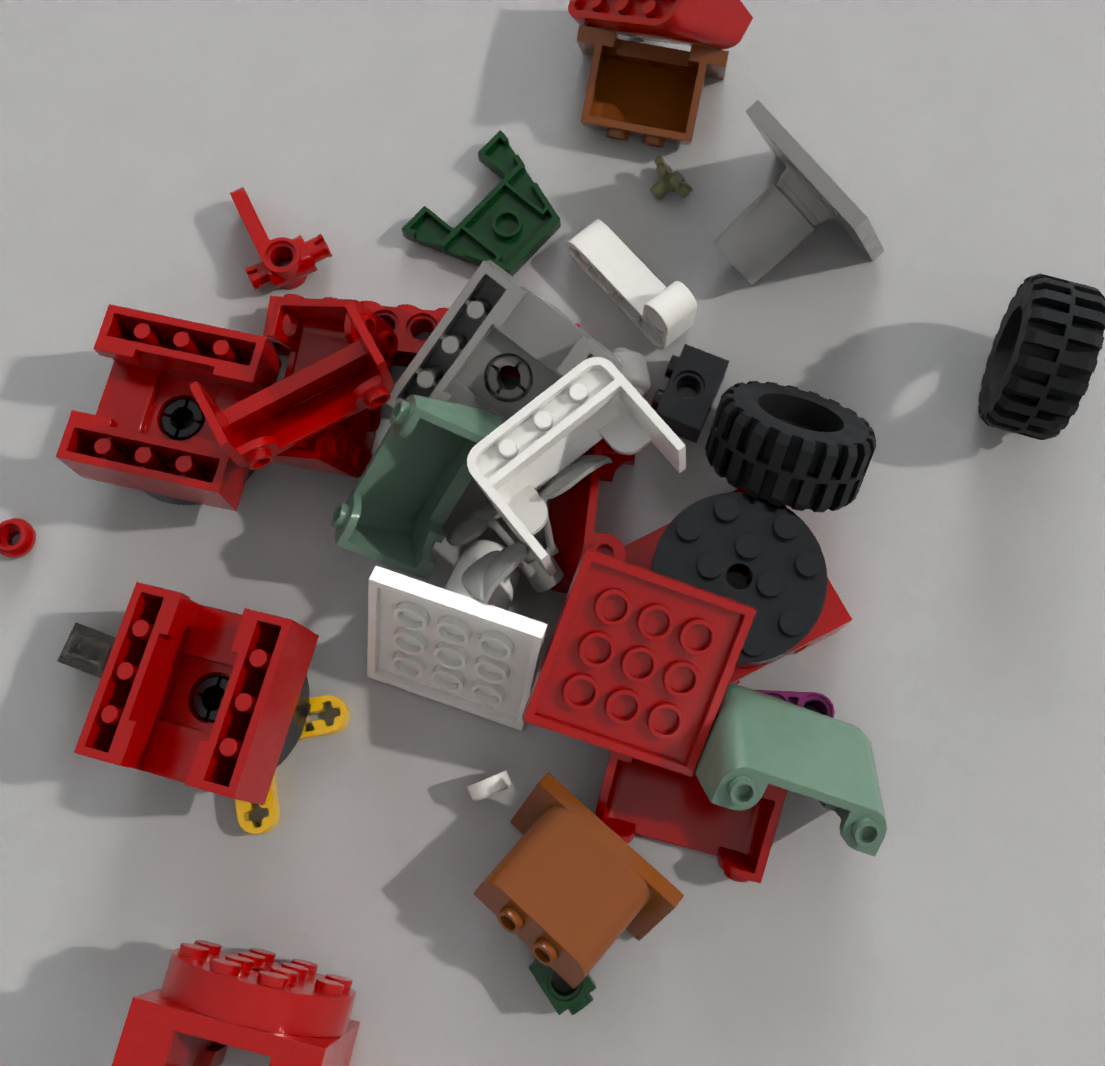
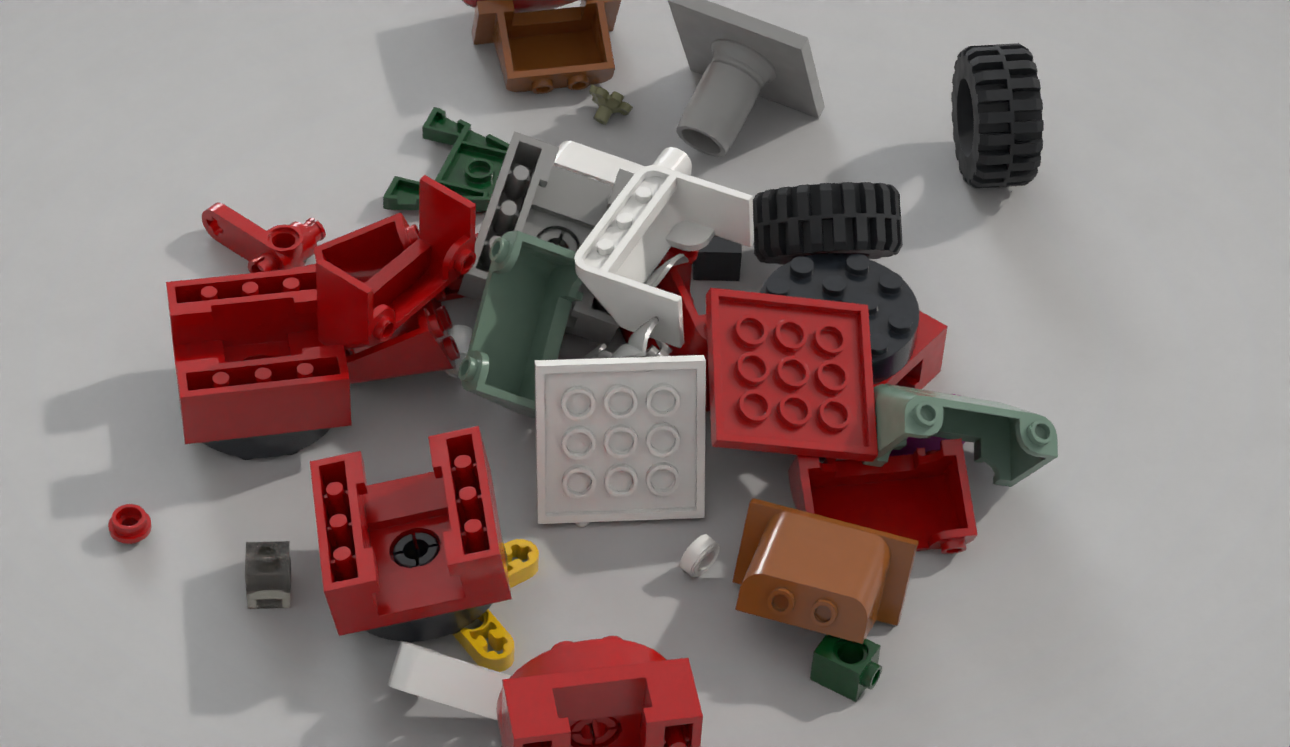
camera: 30 degrees left, 30 degrees down
none -> white beam [388,641,511,720]

